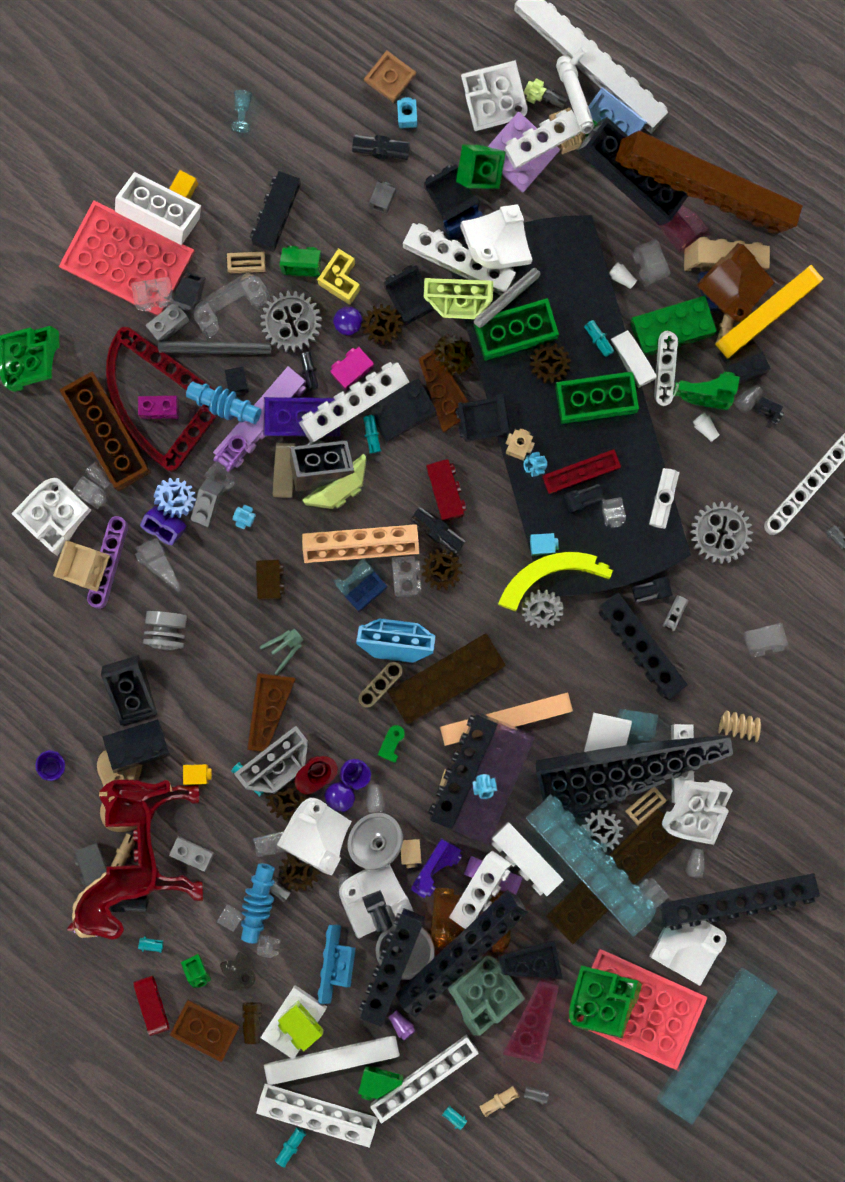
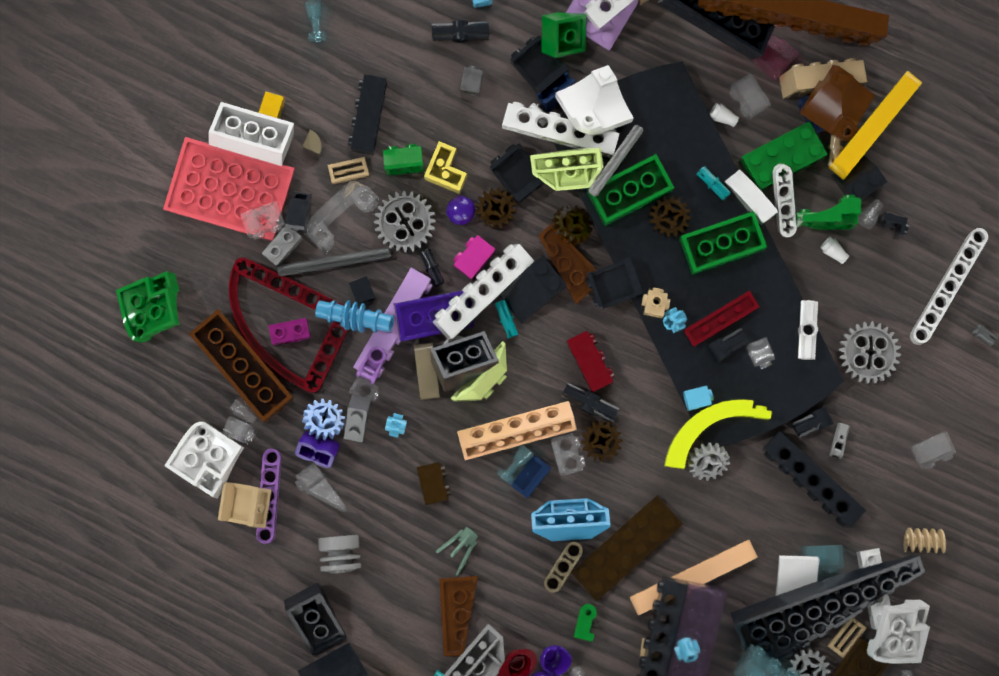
camera: 15 degrees left, 0 degrees up
none -> dark tan tile [302,130,322,155]

